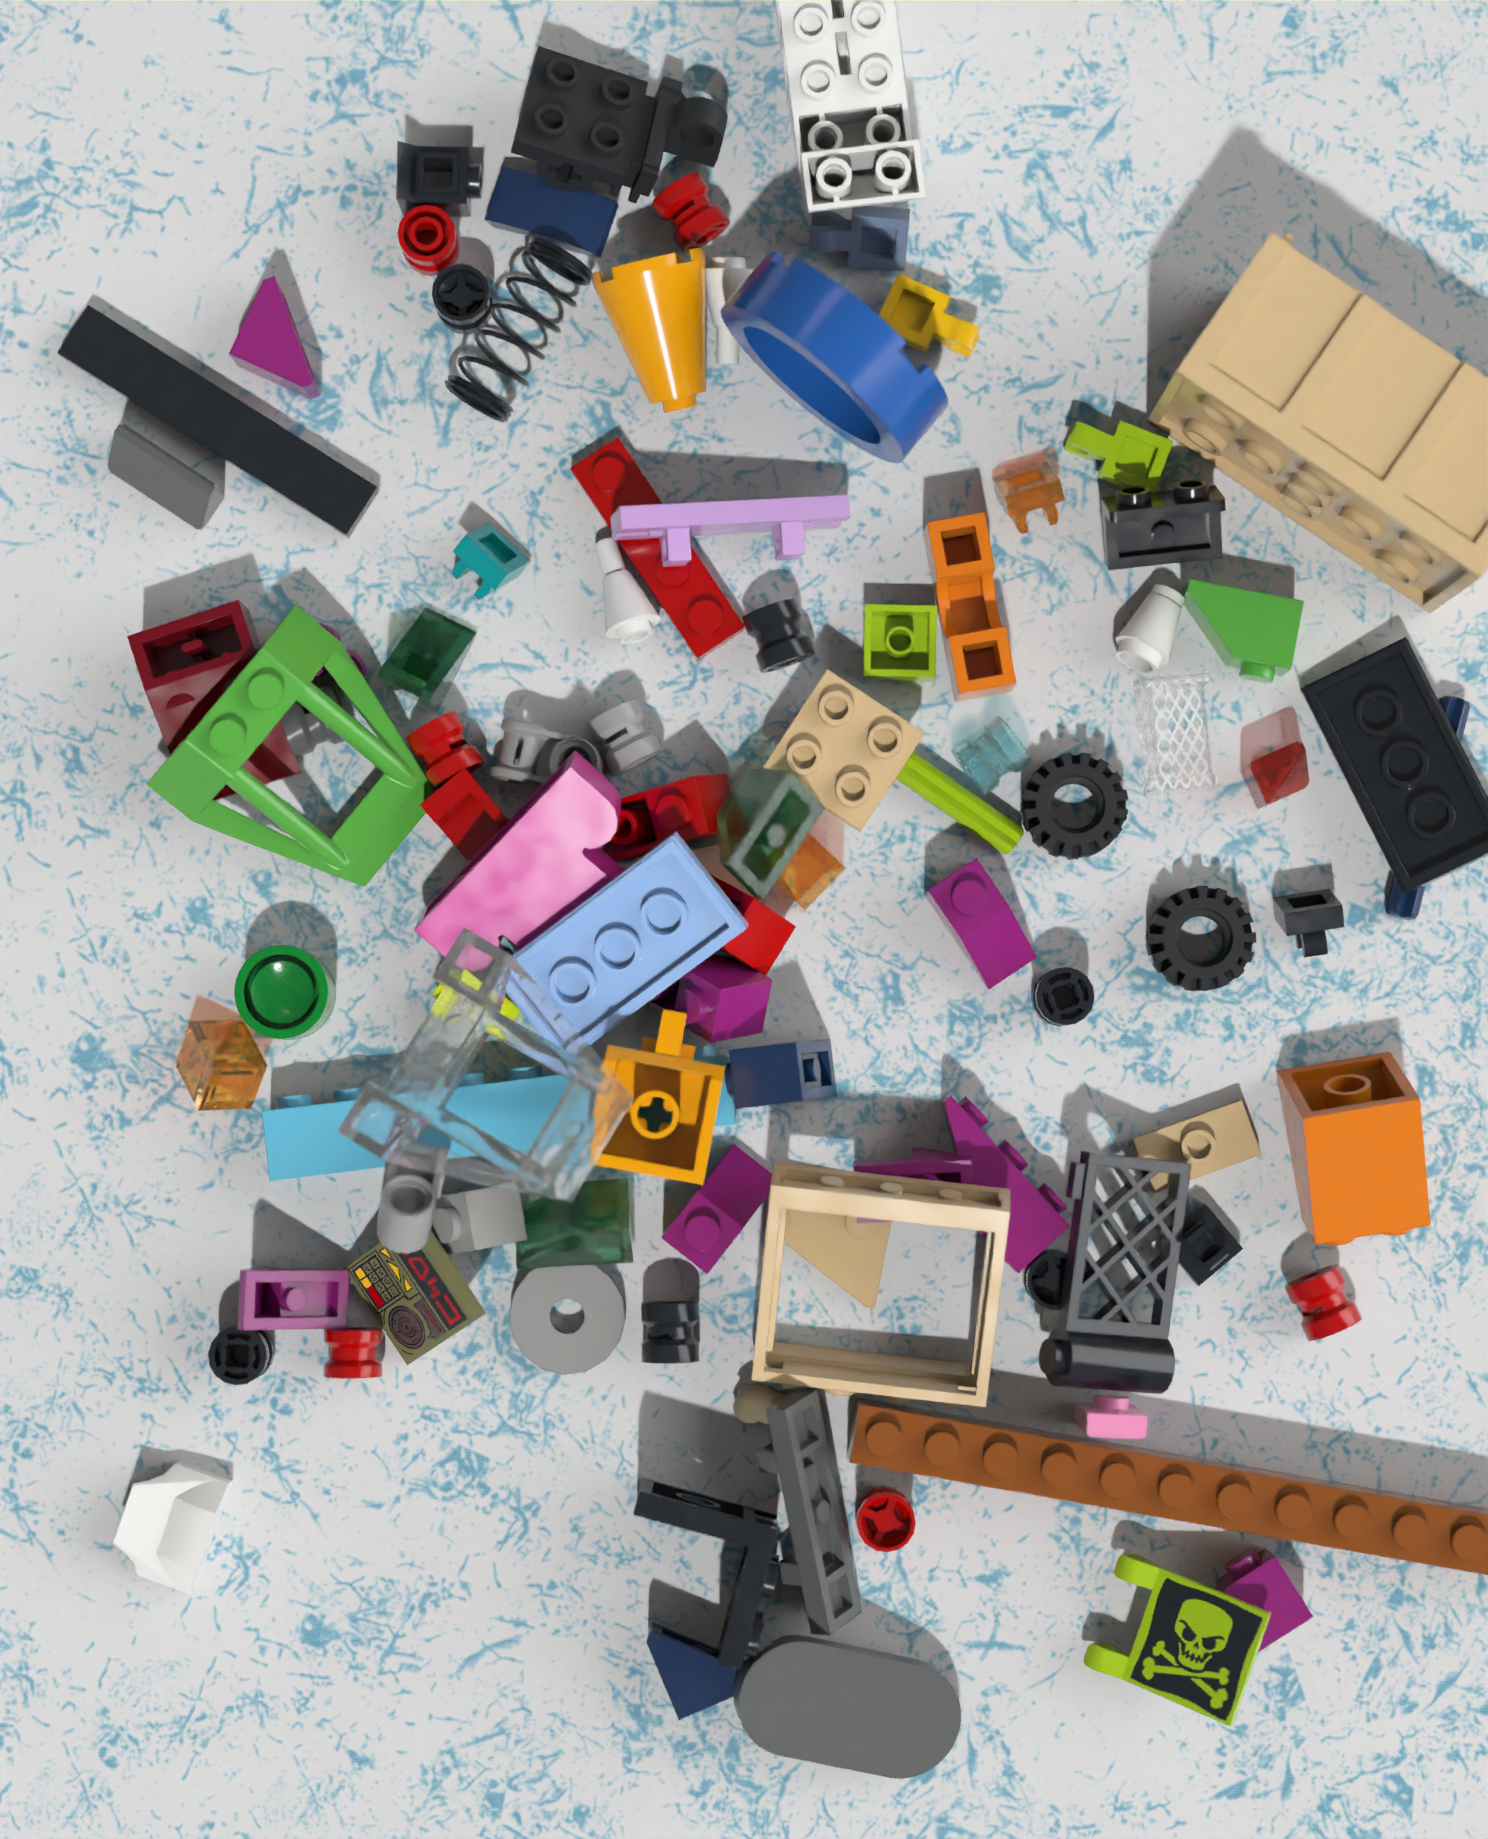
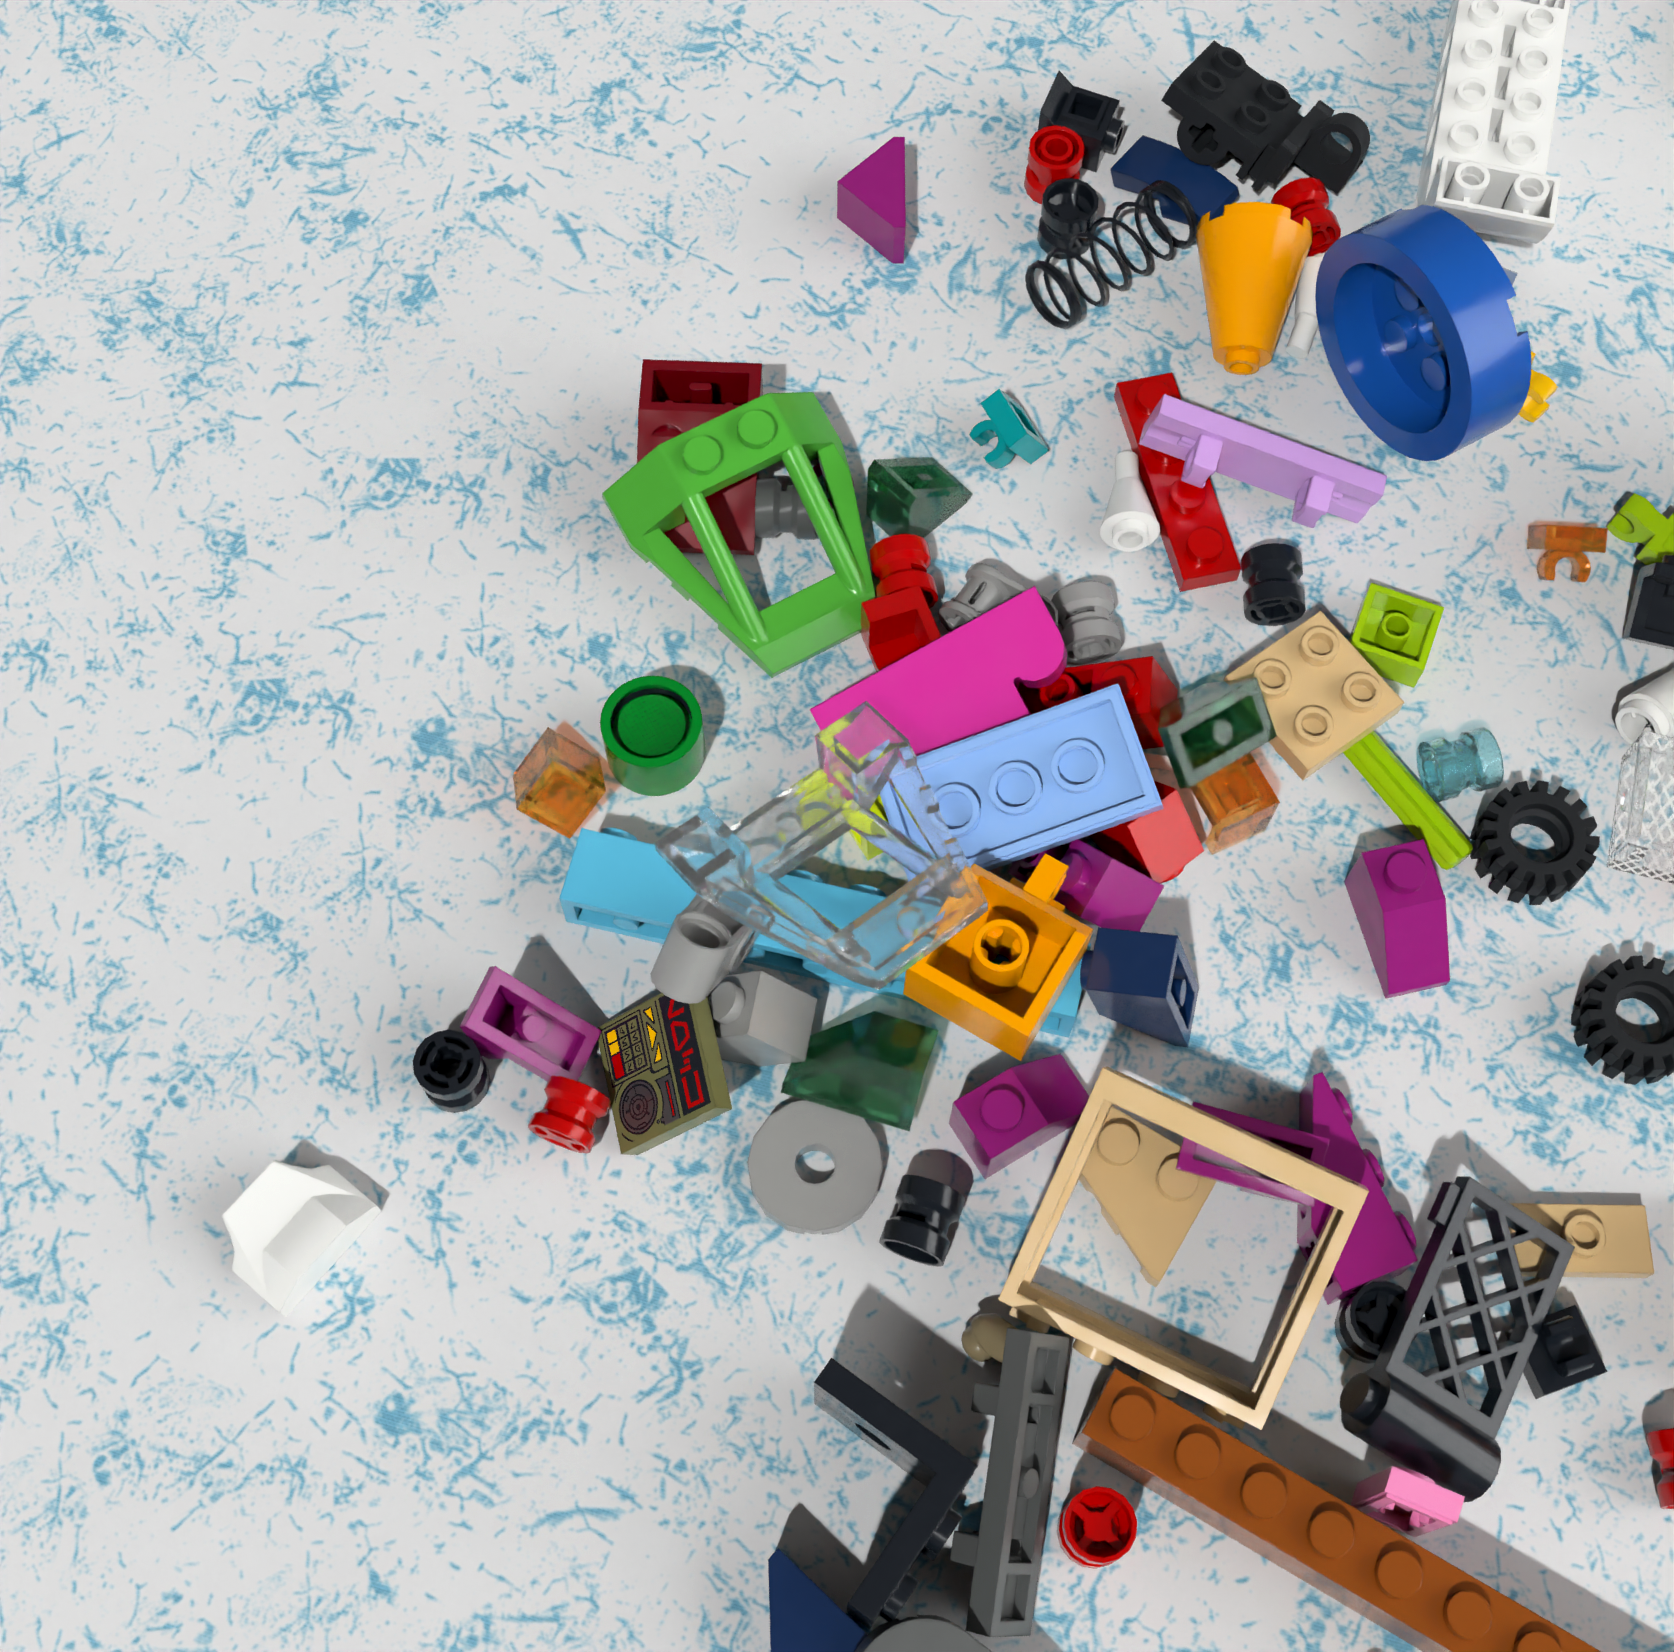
camera: 20 degrees right, 20 degrees down
black tile [57,305,380,538] -> none
dark grey slope [108,424,224,530] -> none
orange arch [923,512,1017,702] -> none
black wheel [1031,967,1095,1027] -> none

